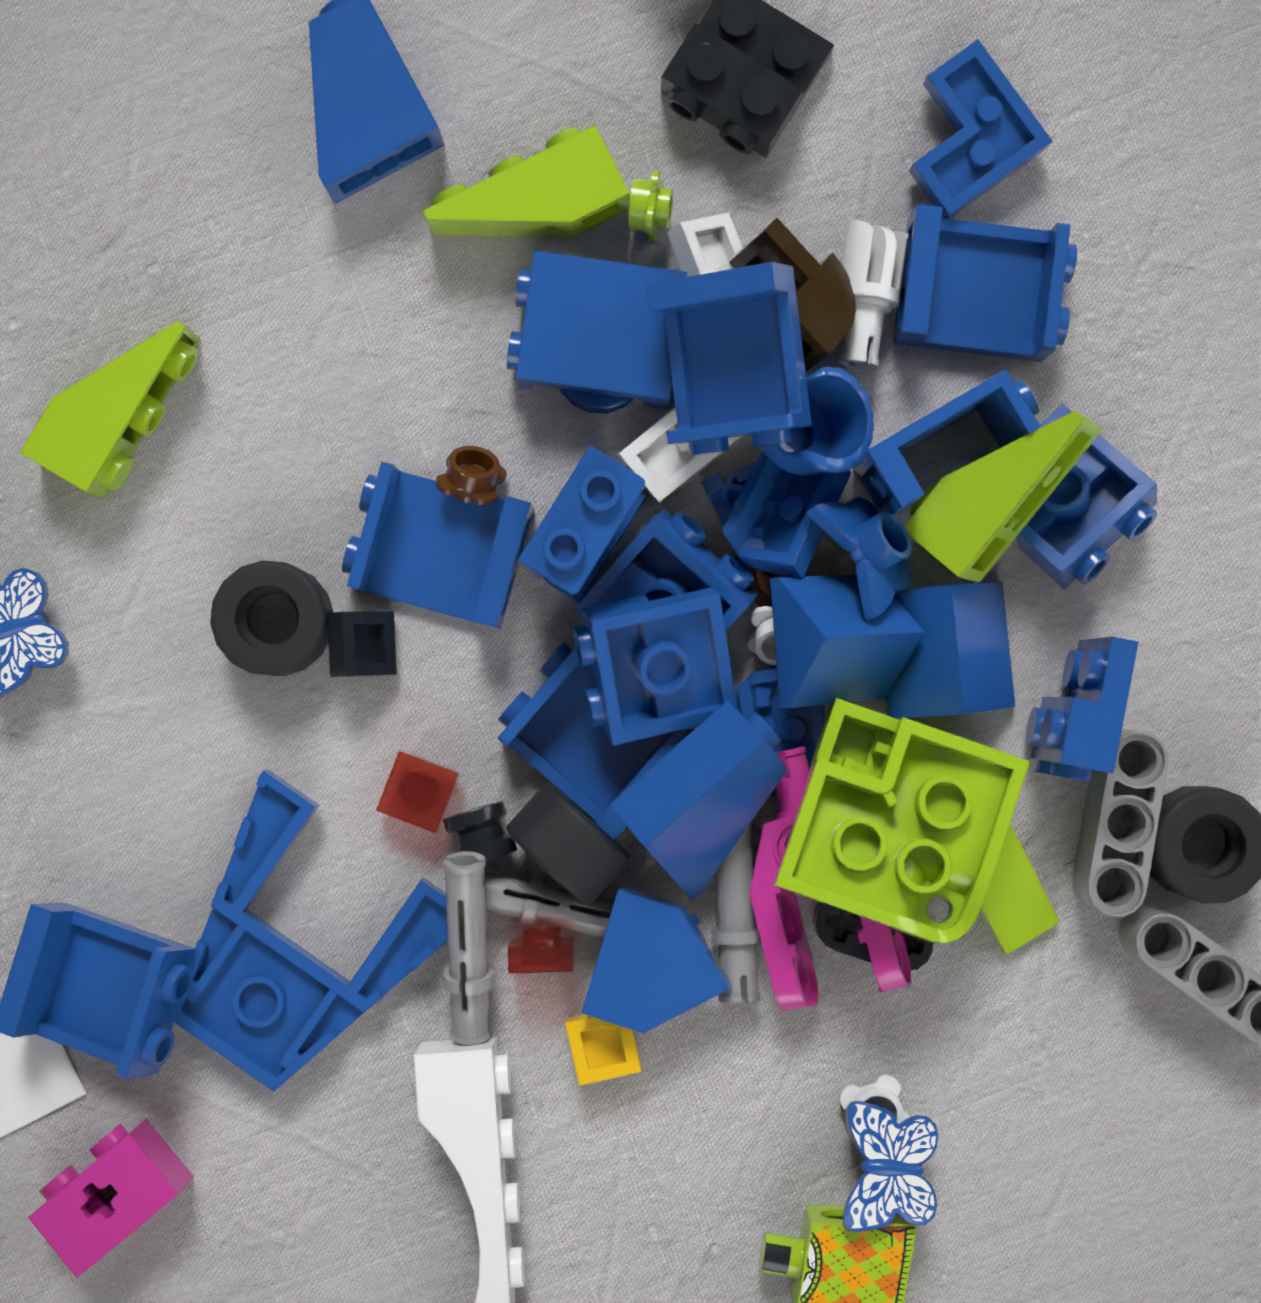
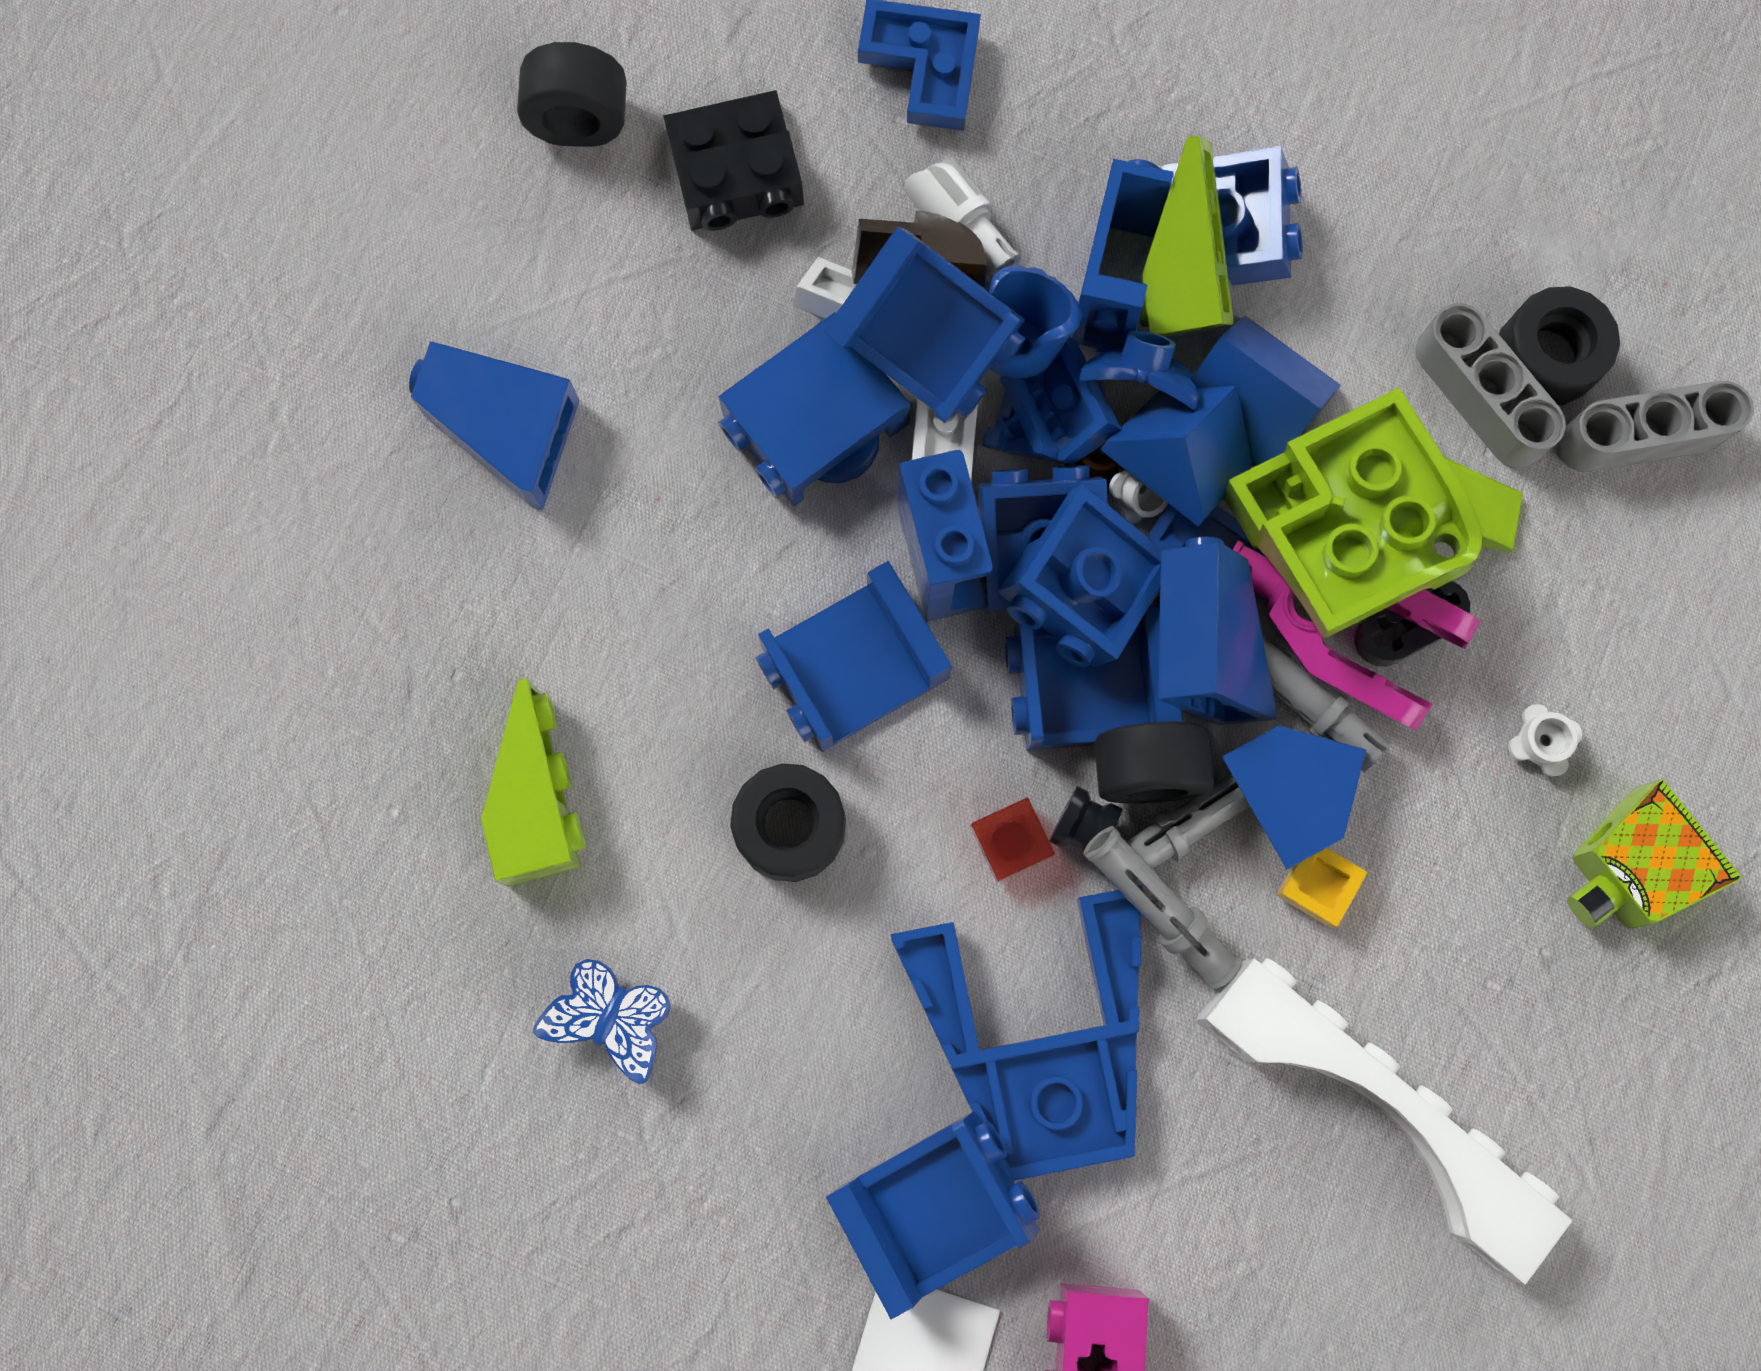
camera: 45 degrees left, 10 degrees down
black plate [327,611,397,677] -> none
lime slope [423,125,630,238] -> none
reddish brown plate [436,446,507,505] -> none
clear red plate [508,927,575,974] -> none
lime plate [628,170,673,243] -> none
animal [842,1101,939,1232] -> none
blue panel [892,204,1077,362] -> none
blue plate [1026,636,1139,783] -> none

